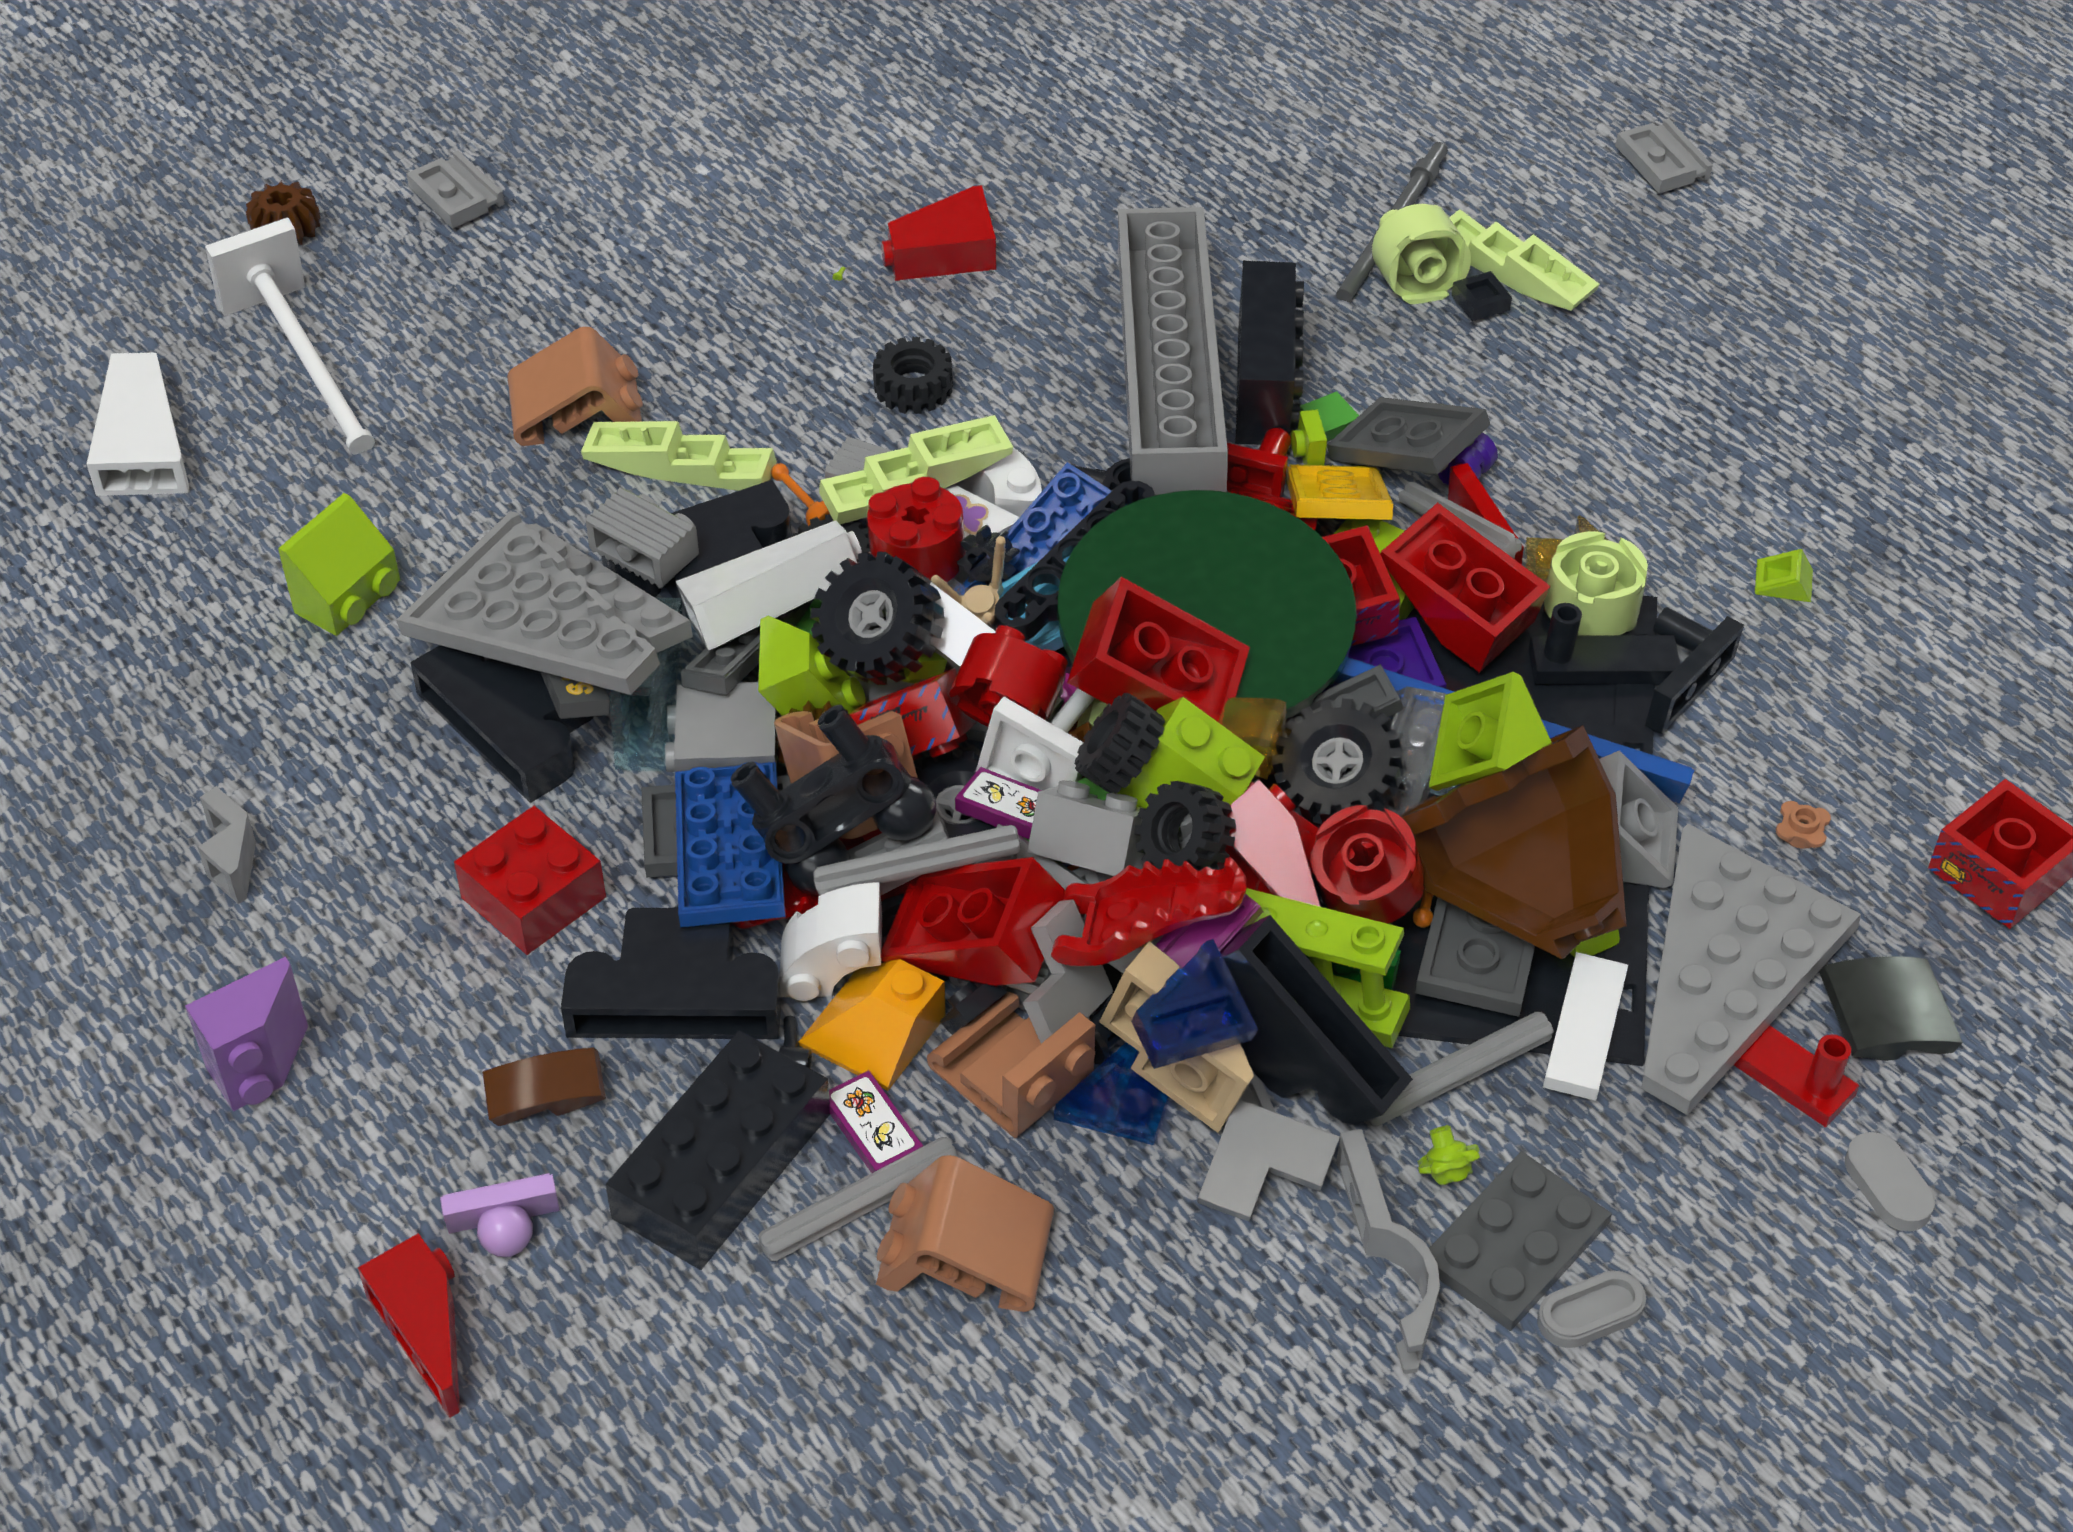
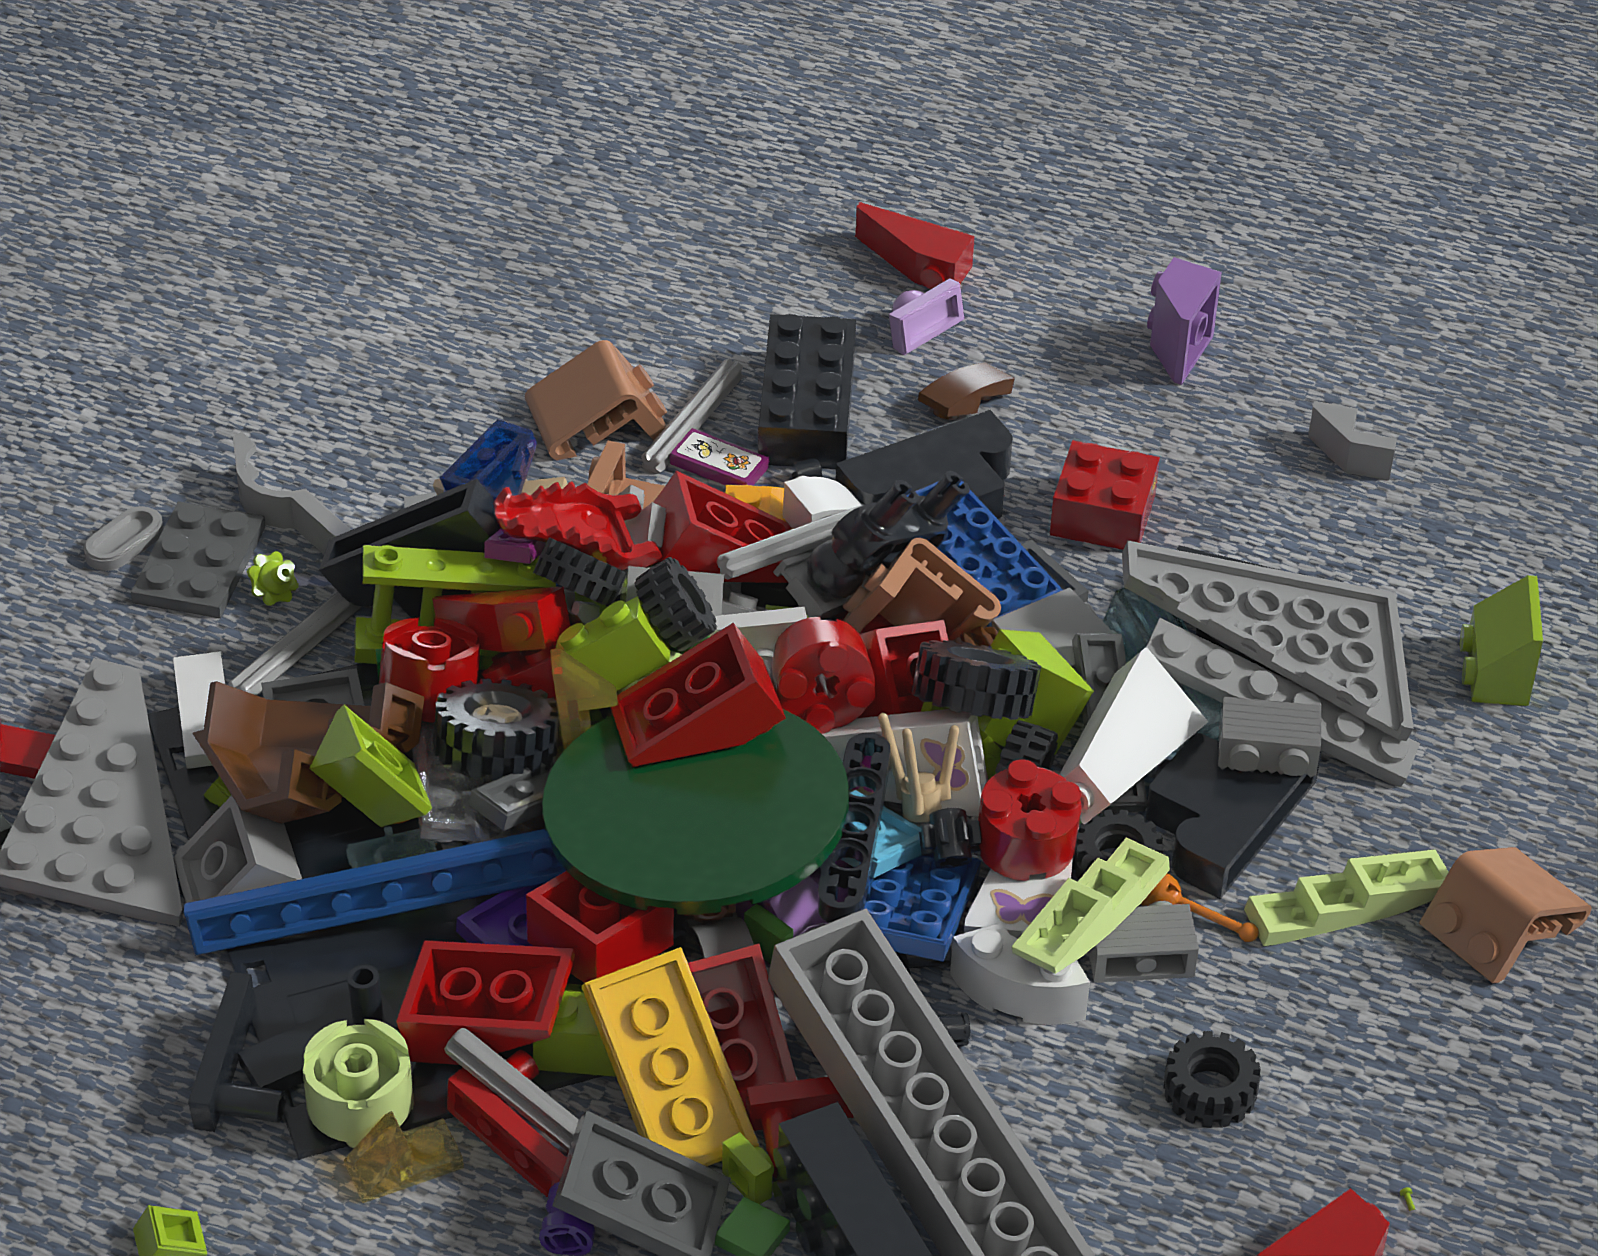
camera: 150 degrees right, 5 degrees down
nougat plate [1776,801,1831,849] -> none

